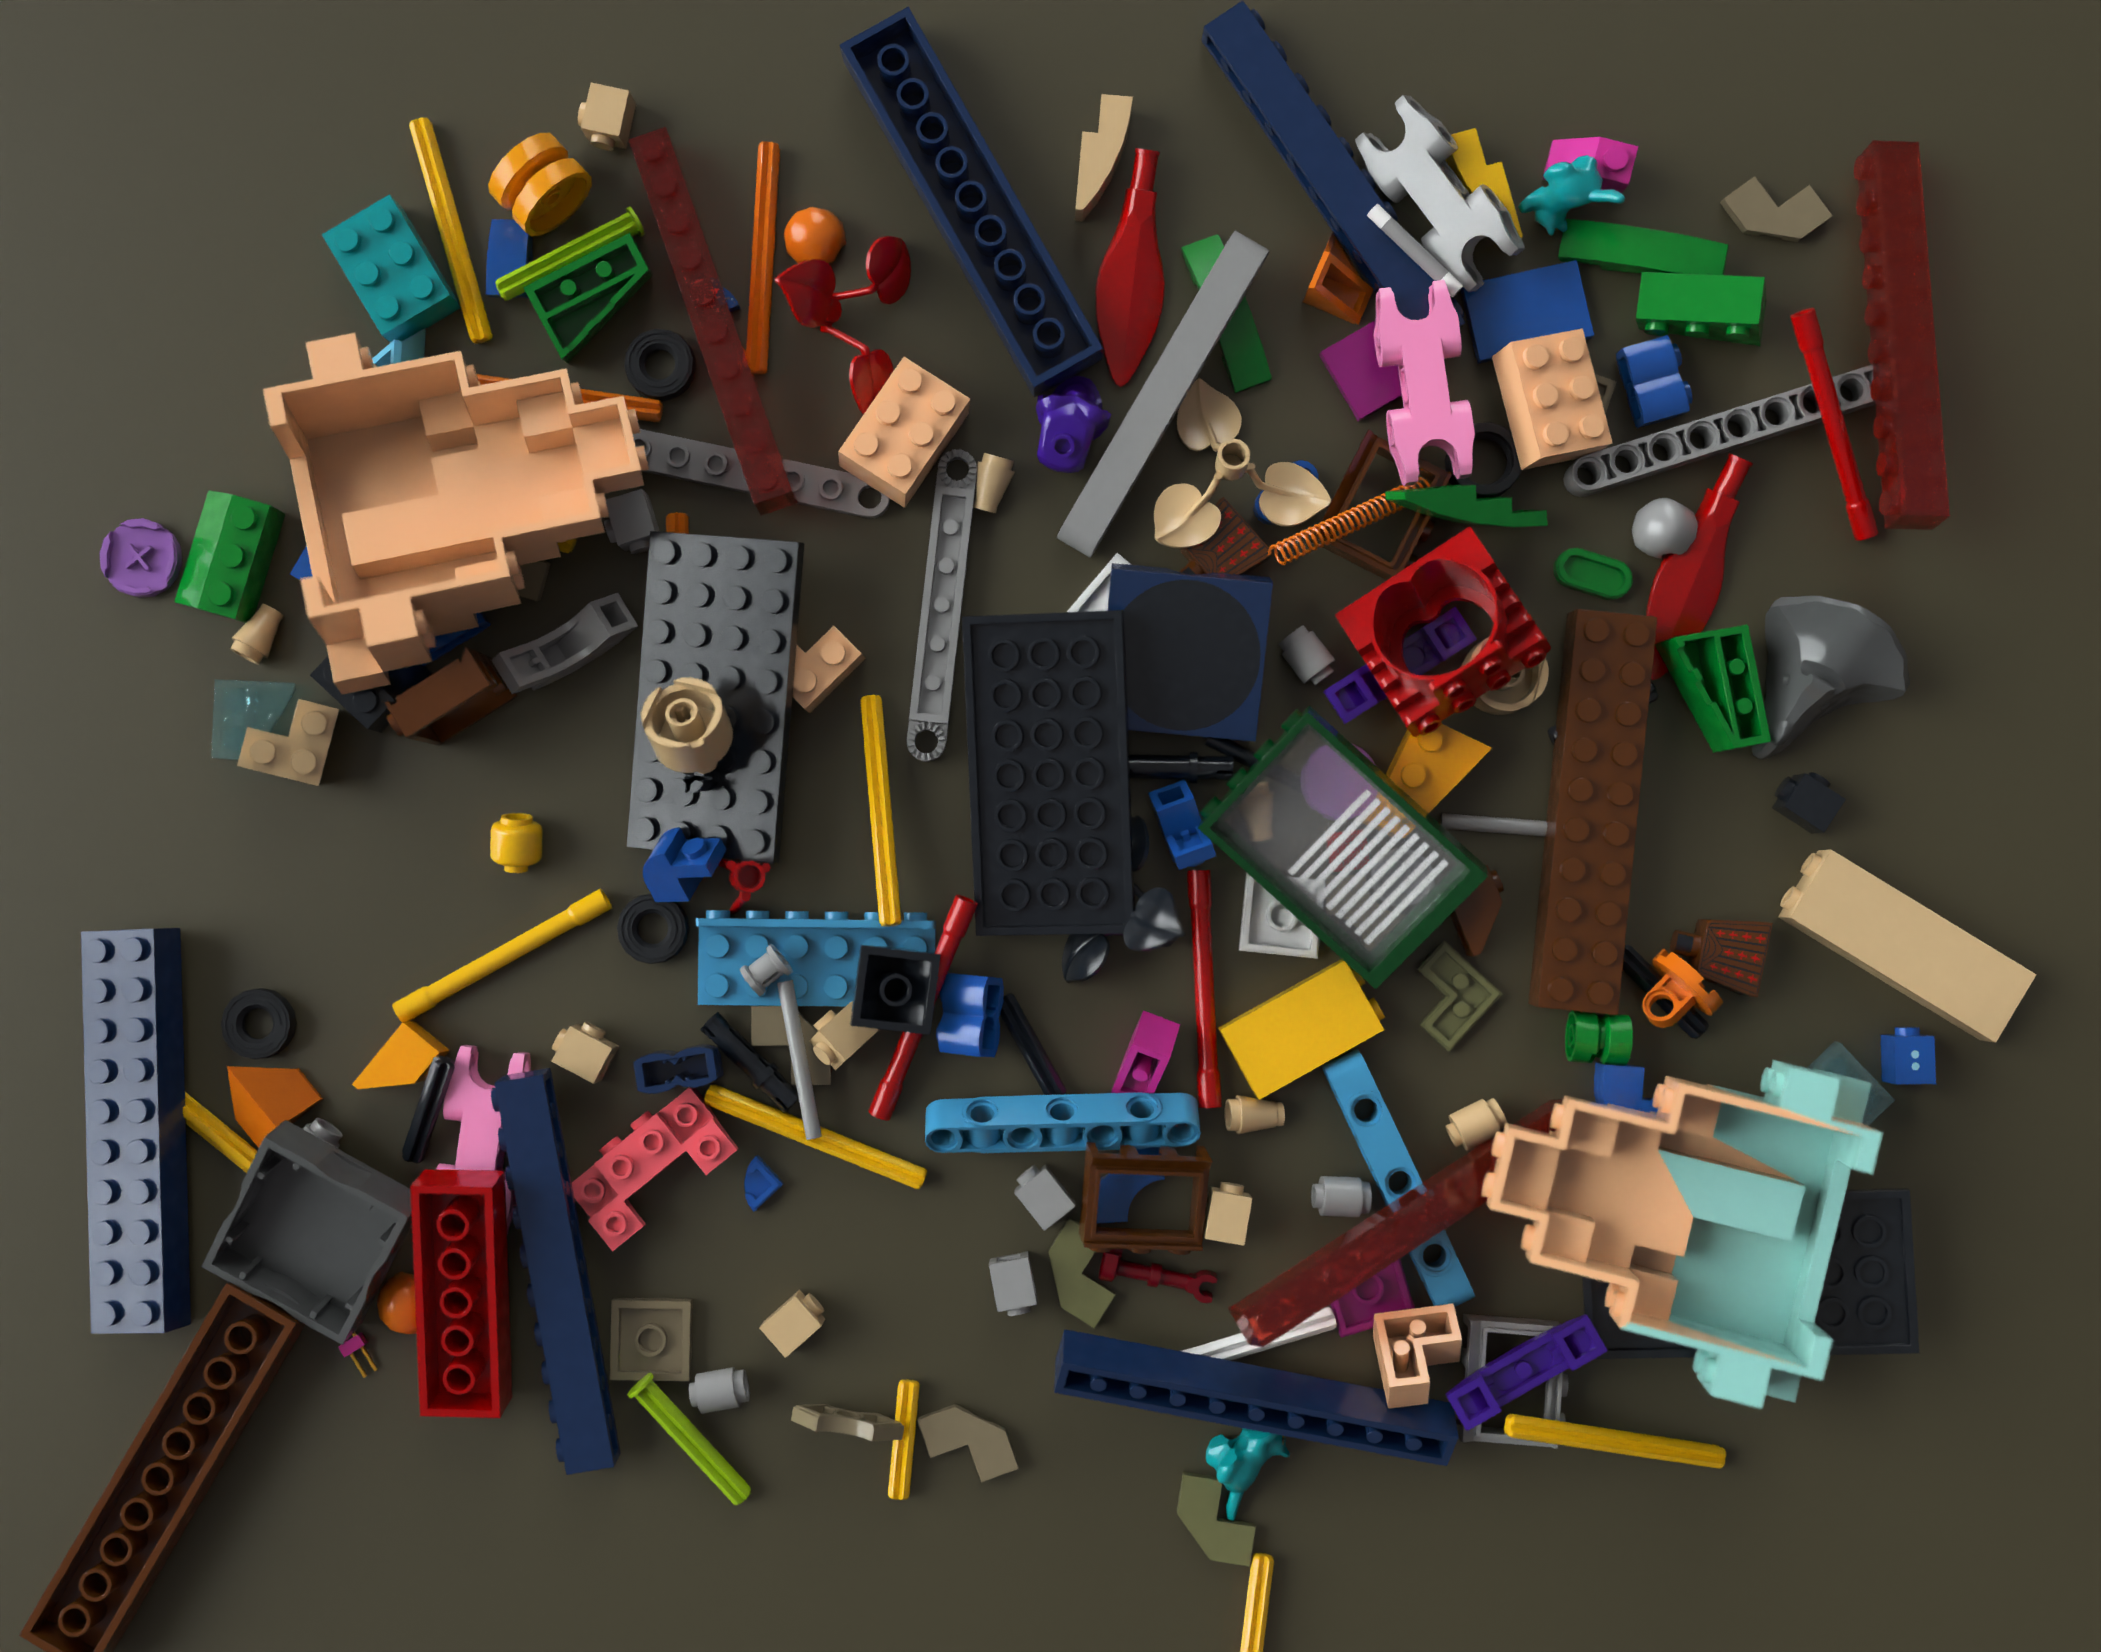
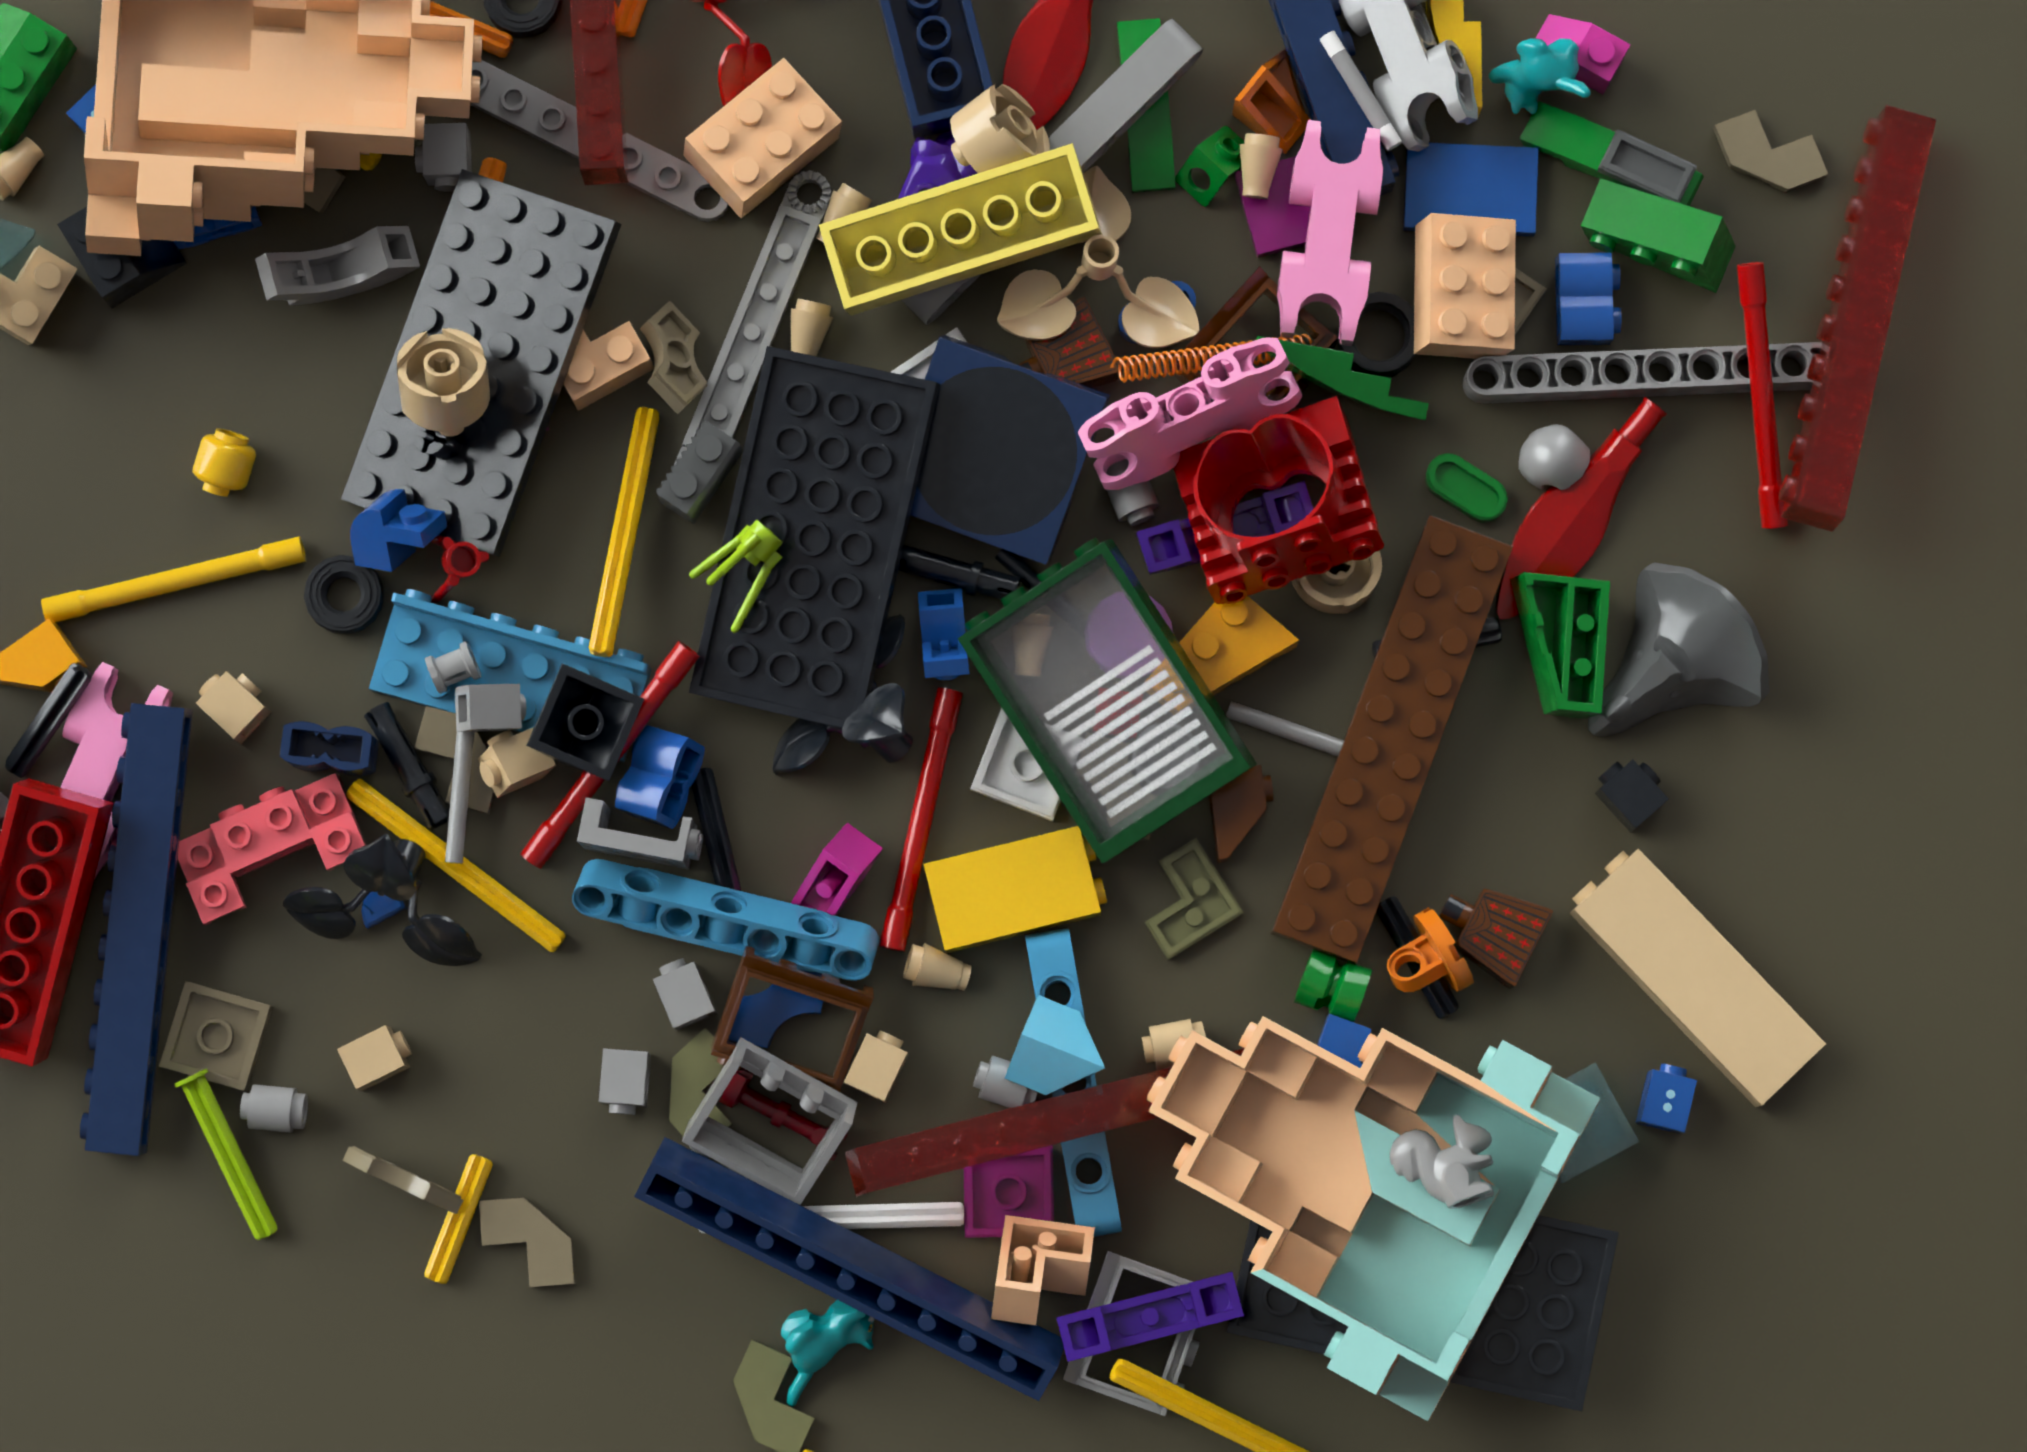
camera: 15 degrees right, 5 degrees down
reddish brown window [385,646,518,746] -> none
none -> black plant [283,834,482,966]
none -> light grey brick [455,684,527,732]
none -> light grey panel [577,797,703,870]
none -> dark tan tile [640,301,708,414]
none -> dark grey brick [656,421,743,524]
none -> light grey window [682,1037,858,1205]
none -> lime plant [689,519,783,633]
none -> tan cone [791,298,833,356]
none -> light yellow slope [819,143,1102,315]
none -> tan brick [950,84,1050,173]
none -> medium azure slope [1004,995,1105,1095]
none -> bright pink piece [1078,337,1303,490]
none -> green bracket [1175,126,1244,207]
none -> tan cone [1239,133,1283,199]
none -> light grey animal [1390,1115,1494,1209]
none -> dark grey tile [1597,129,1697,203]

